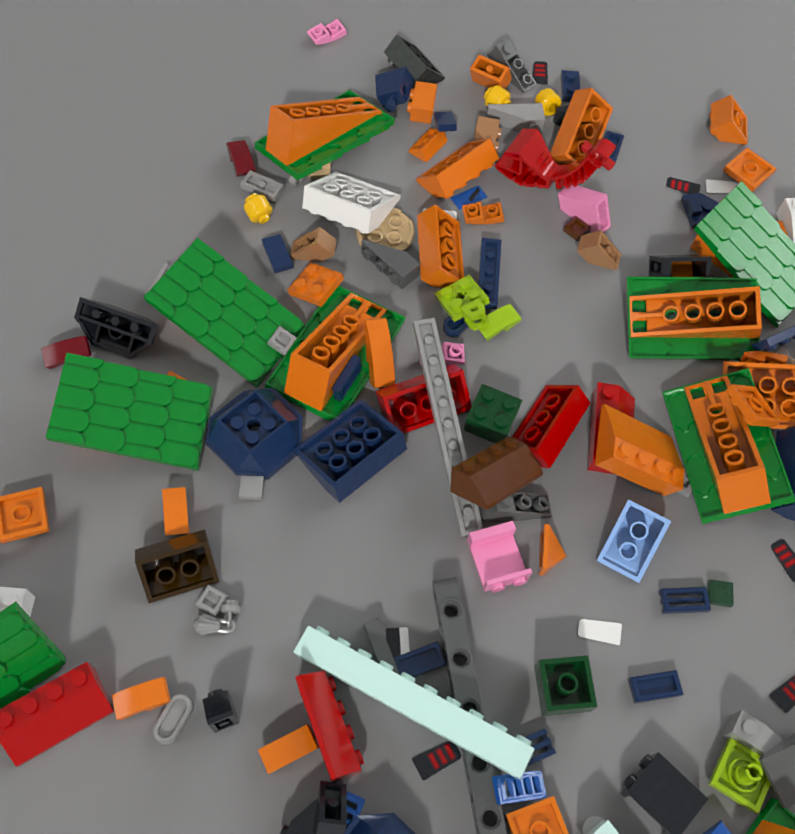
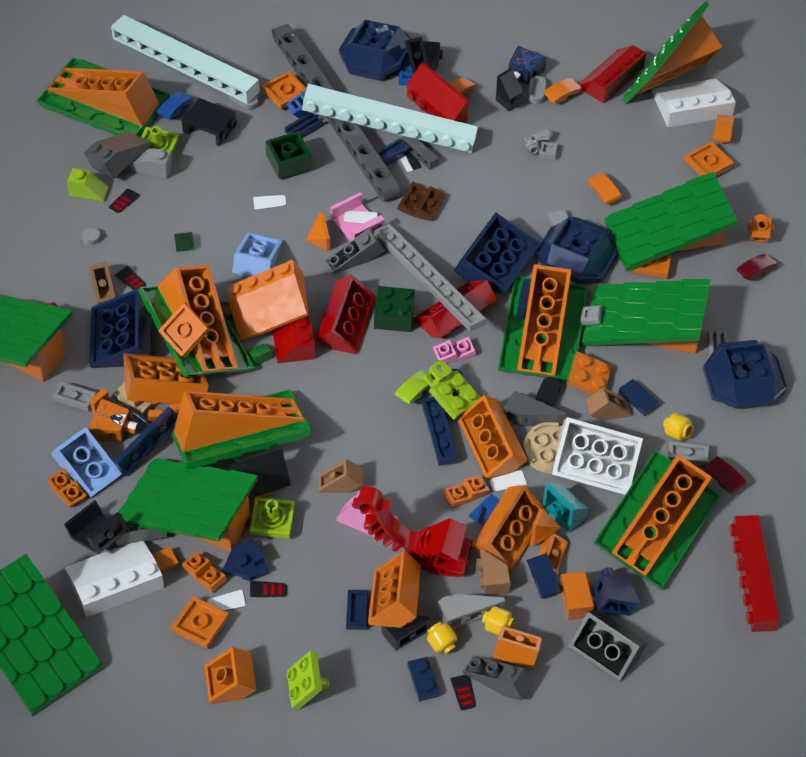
camera: 165 degrees right, 10 degrees down
black wedge [74,297,158,358] -> none
dark brown slope [135,529,219,603] -> none
bright pink slope [307,19,347,45] -> none
orange slope [365,318,395,388] -> none
reddish brown slope [450,437,543,510] -> none
dark blue tile [628,670,684,704] -> none
dark blue tile [658,587,711,614] -> none
none -> green slope [246,344,272,365]
none -> lime plate [249,497,295,539]
none -> lime plate [287,651,329,710]
none -> white sticker [344,211,377,224]
none -> reddish brown slope [397,181,446,221]
none -> dark blue torso [508,46,546,84]
none -> orange slope [530,508,561,547]
none -> black tile [535,377,561,407]
none -> teal slope [542,483,589,533]
none -> dark blue piece [703,340,787,409]
none -> red brick [729,515,780,632]
none -> orange brick [747,214,774,243]

